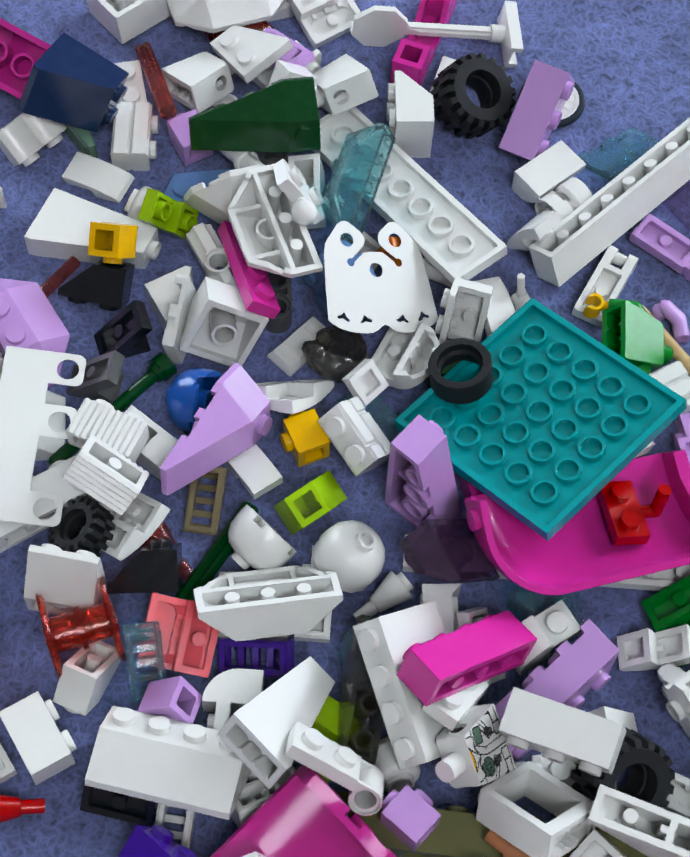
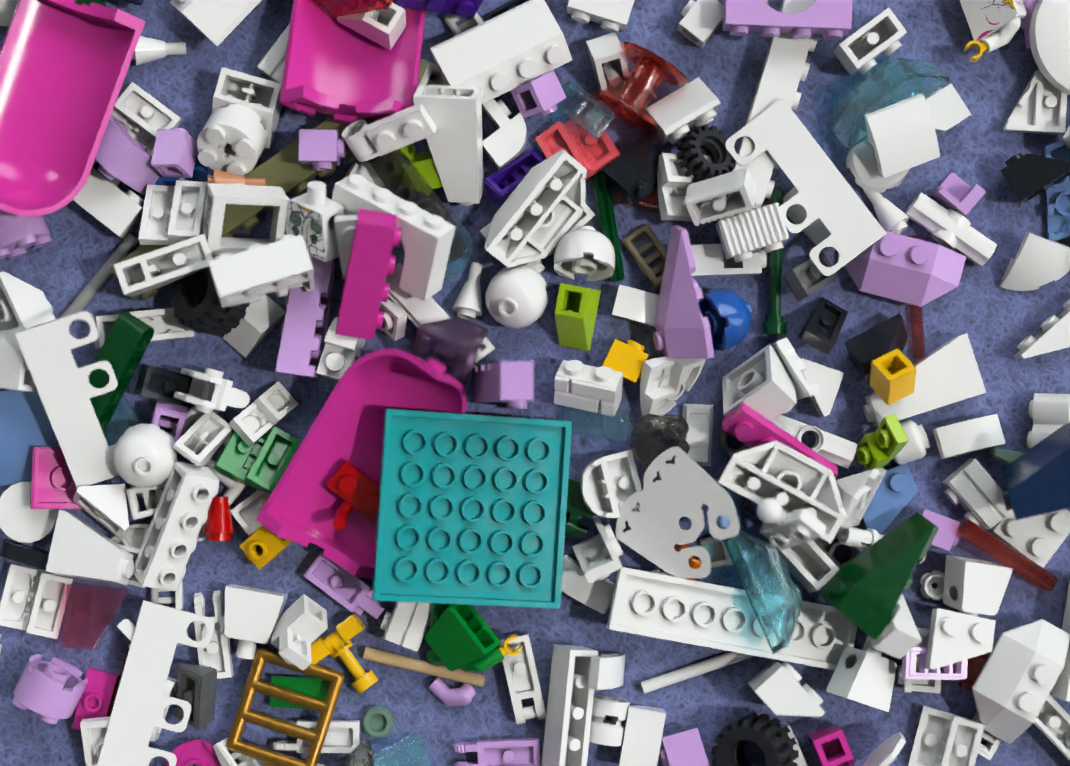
camera: 145 degrees right, 25 degrees up
white plate [342,358,389,406] -> none
black tyre [428,338,494,404] -> none
white hand [510,273,530,311] -> none
none -> white bar [641,651,754,694]

